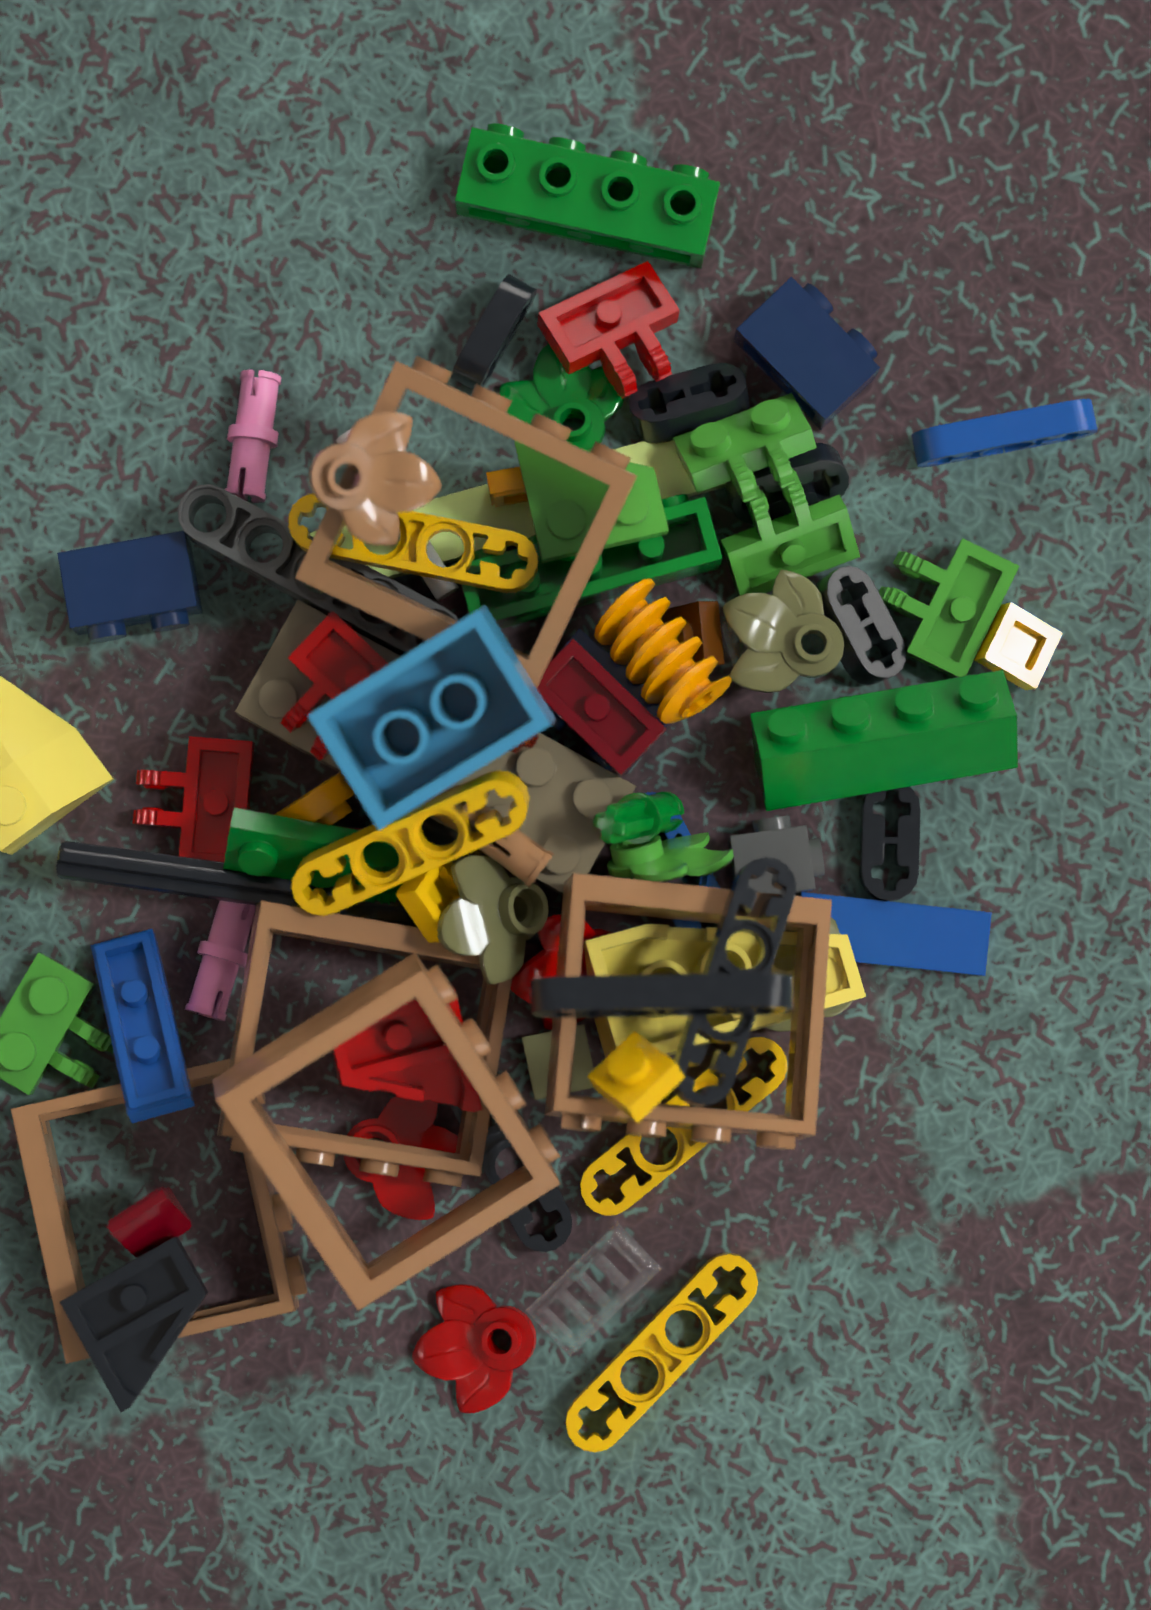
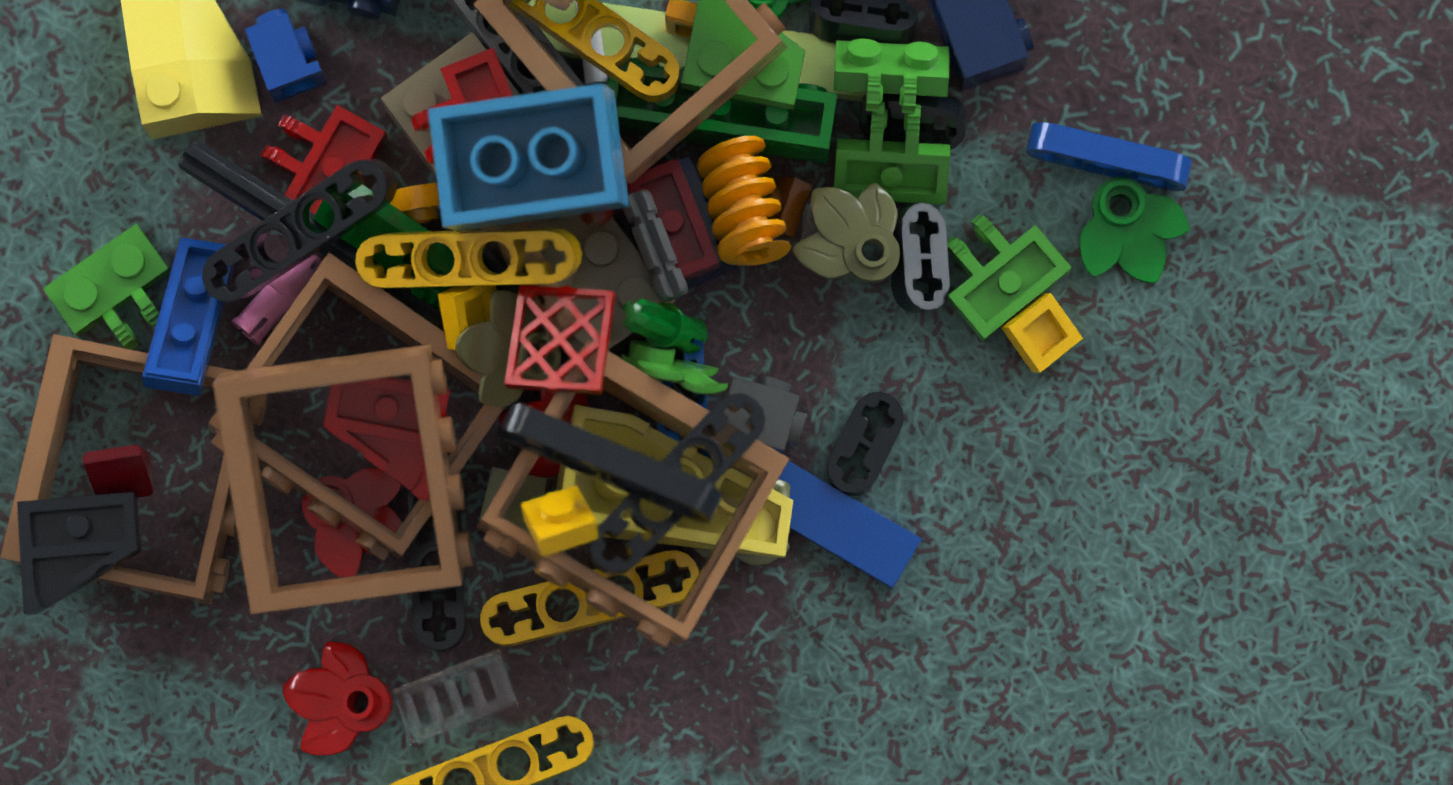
camera: 30 degrees right, 5 degrees down
green brick [750,670,1018,811] -> none
none -> black beam [202,159,397,302]
none -> blue brick [245,9,327,103]
none -> red window [505,285,616,395]
none -> dark grey axle [623,190,688,302]
none -> green plate [1079,177,1190,284]

